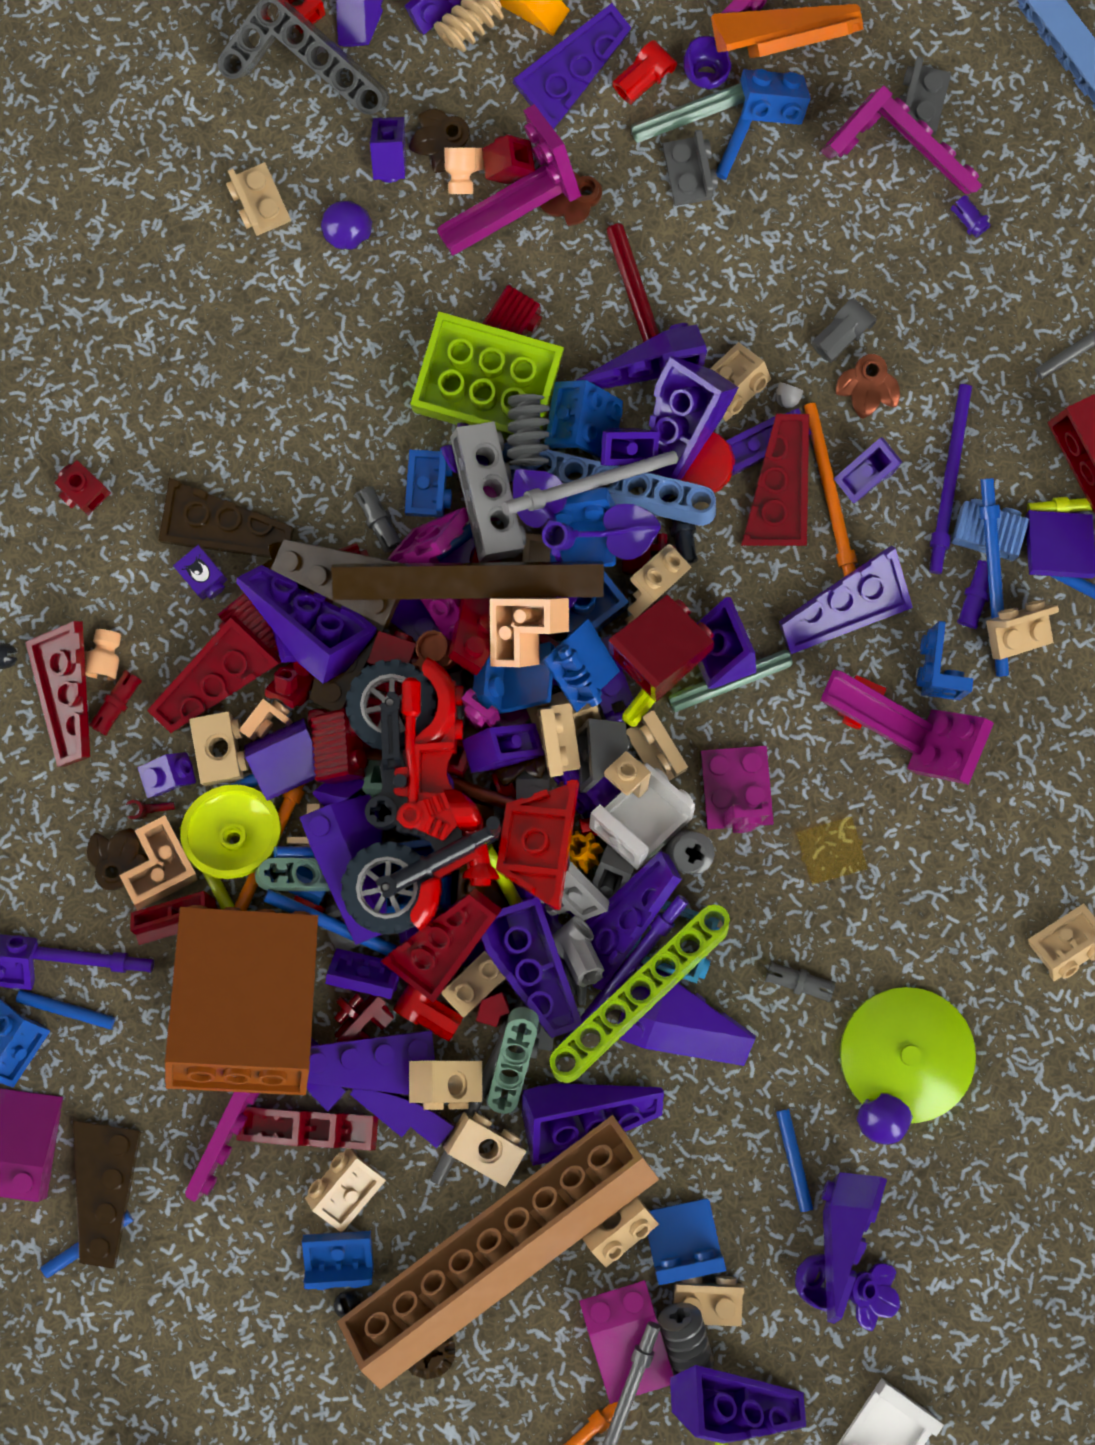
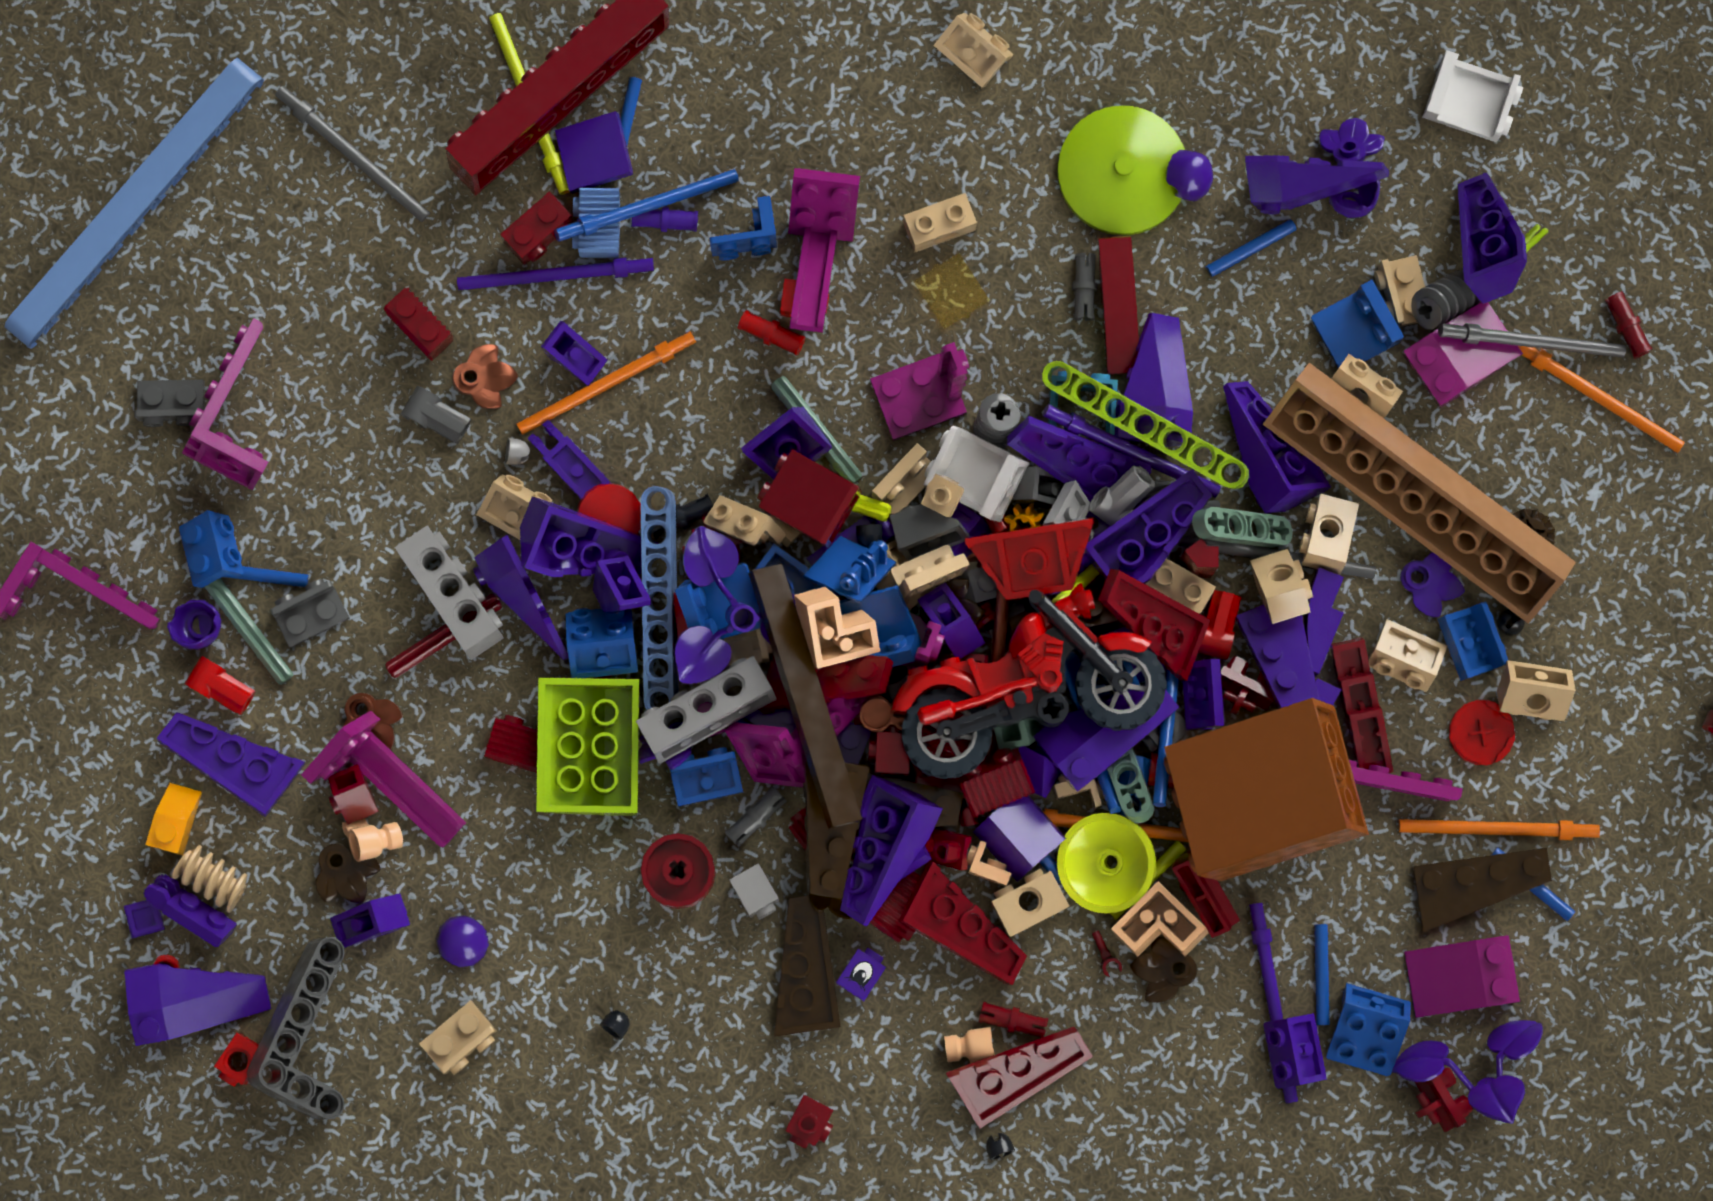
camera: 115 degrees left, 0 degrees up
dark purple bracket [137,752,196,798] -> none
light grey bar [502,451,678,515] -> none
dark grey piece [507,394,550,466] -> none
orange wedge [711,4,864,58] -> none
dark red wing [741,414,809,546] -> none
wing [779,545,913,654] -> none
dark purple pin [950,195,990,238] -> none
tan bracket [986,600,1059,660] -> none
none -> dark red brick [383,288,453,361]
none -> light grey brick [394,525,504,660]
none -> dark red brick [500,191,573,266]
none -> black hinge [600,1010,630,1040]
none -> dark red wheel [641,833,716,909]
none -> light grey brick [729,863,779,920]
none -> red pin [737,310,806,356]
none -> black hinge [856,524,883,548]
none -> tan brick [903,193,977,253]
none -> dark red slope [1098,236,1139,374]
none -> orange bar [1399,819,1600,840]
none -> dark purple plate [1400,553,1465,618]
none -> red tile [1449,700,1515,766]
none -> tan brick [1497,660,1576,722]

